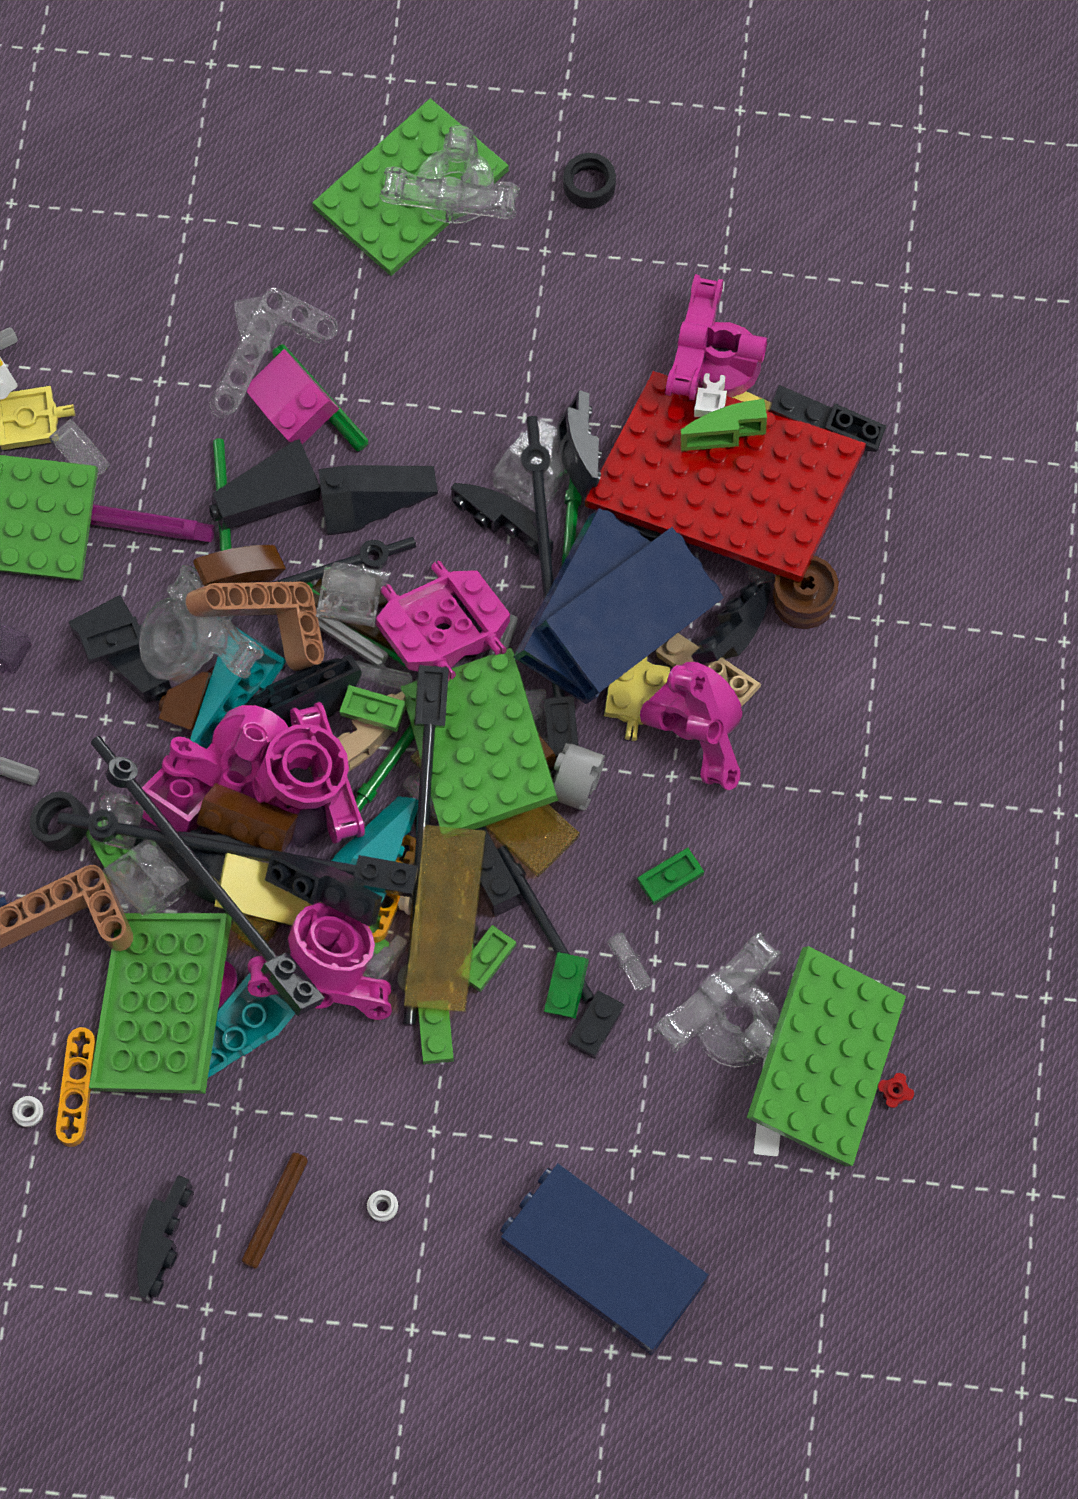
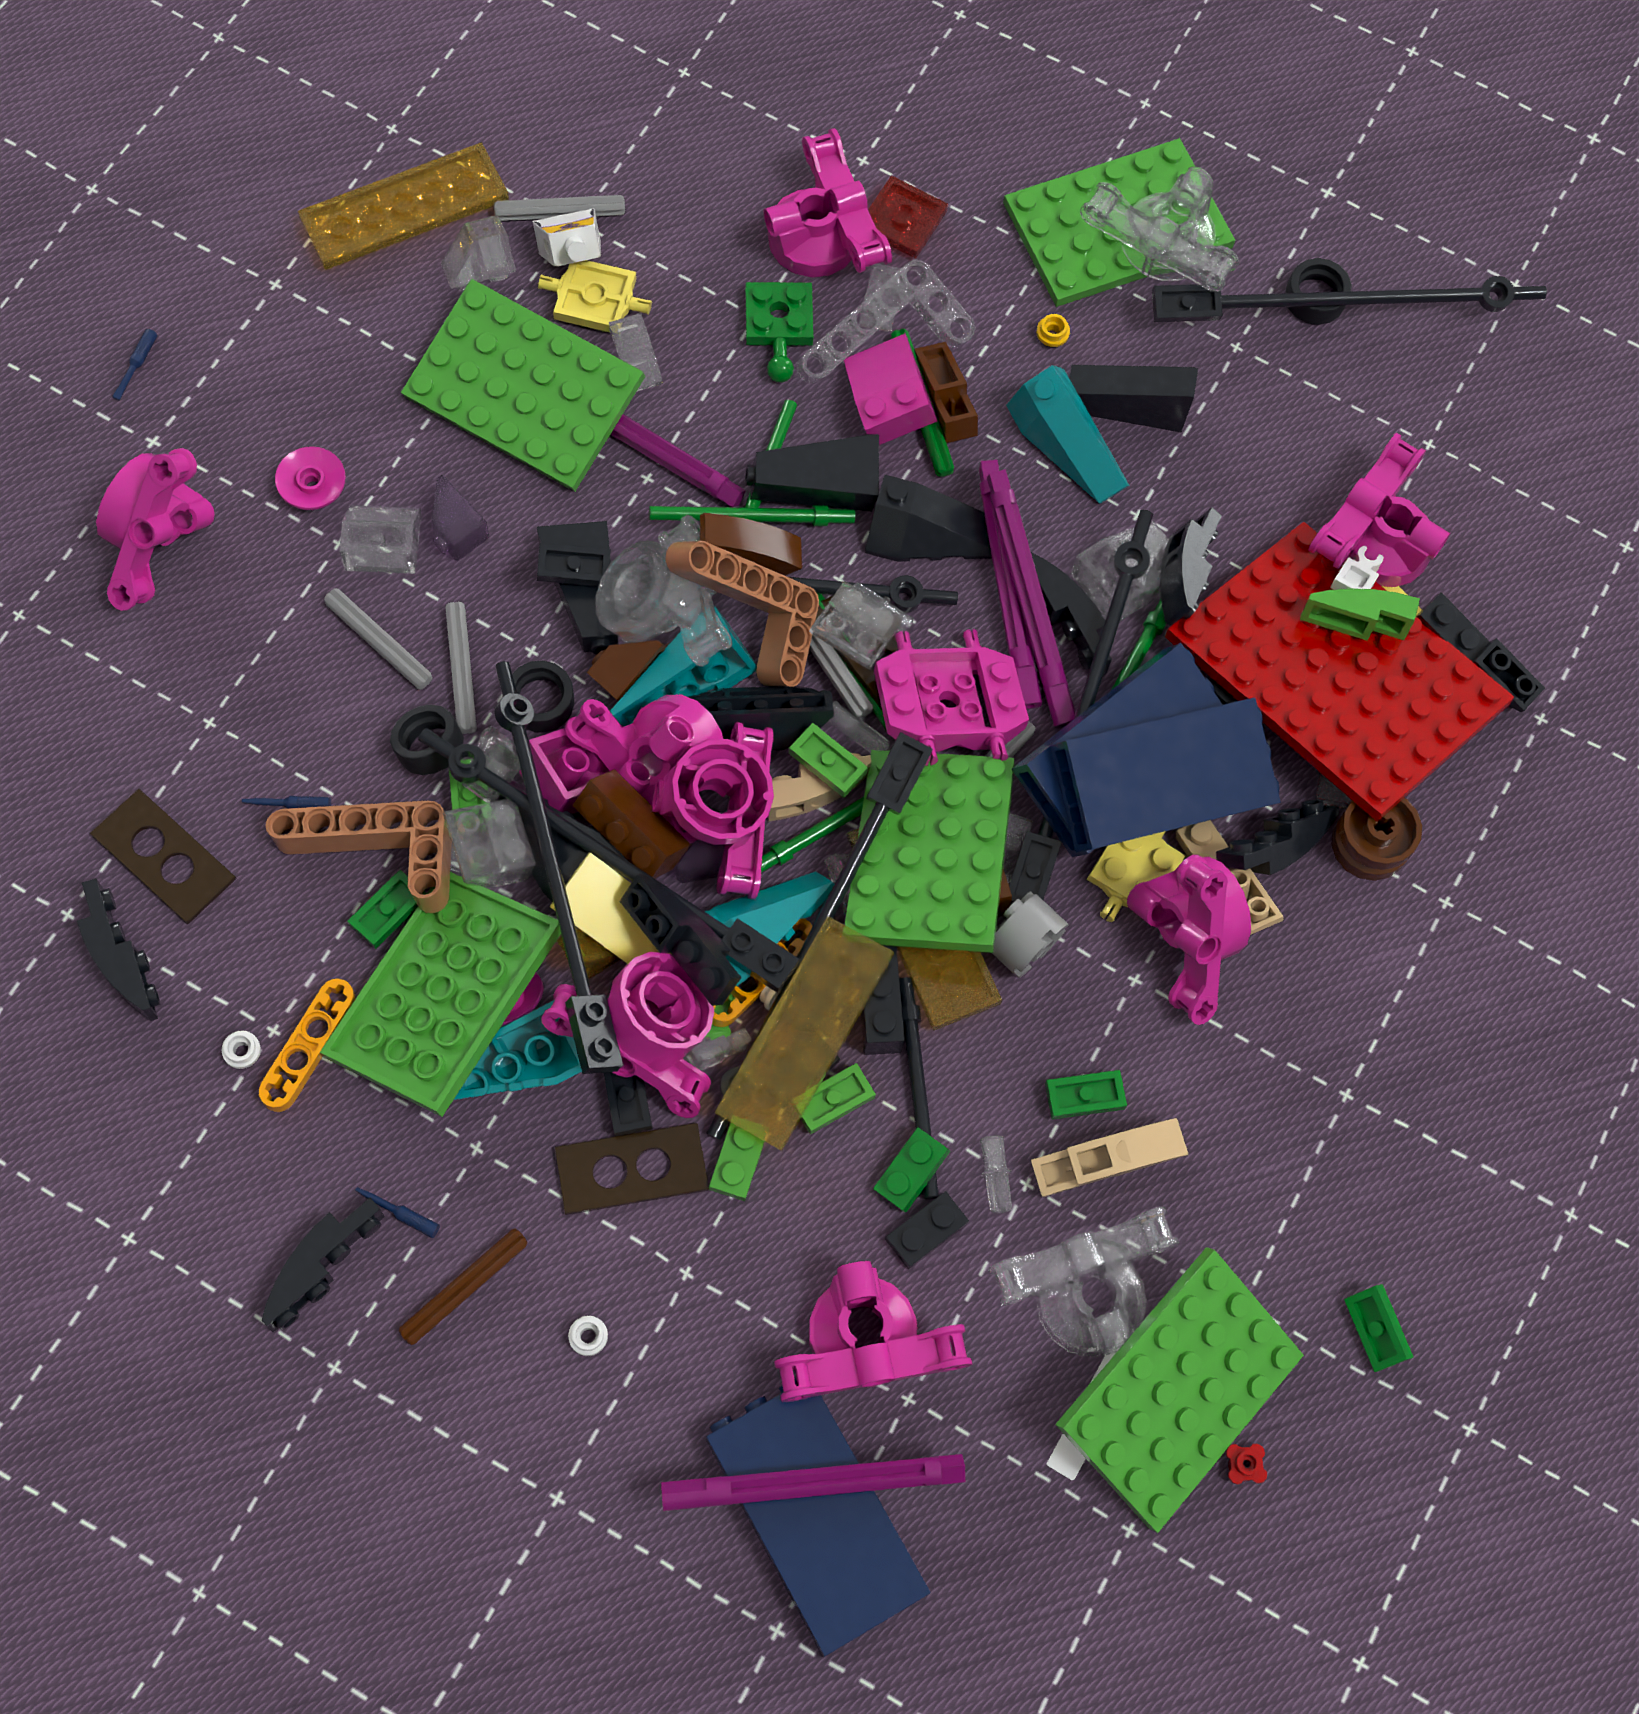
camera: 15 degrees right, 0 degrees up
none -> green plate [347,870,427,949]
none -> dark blue piece [355,1187,440,1238]
none -> light grey axle [445,601,477,734]
none -> black tyre [512,660,575,732]
none -> dark brown piece [555,1123,709,1215]
none -> black plate [604,1072,653,1137]
none -> green bar [648,505,855,526]
none -> magenta piece [661,1454,966,1511]
none -> green plate [745,282,814,383]
none -> dark pink piece [763,128,892,278]
none -> dark pink piece [774,1261,973,1402]
none -> clear red plate [868,175,948,259]
none -> reddish brown slope [914,342,978,443]
none -> magenta piece [979,460,1042,709]
none -> magenta piece [987,469,1076,727]
none -> teal wedge [1006,365,1130,504]
none -> tan slope [1031,1118,1188,1197]
none -> yellow plate [1036,314,1070,347]
none -> black slope [1069,365,1198,432]
none -> black bar [1152,276,1547,322]
none -> green plate [1344,1284,1414,1372]

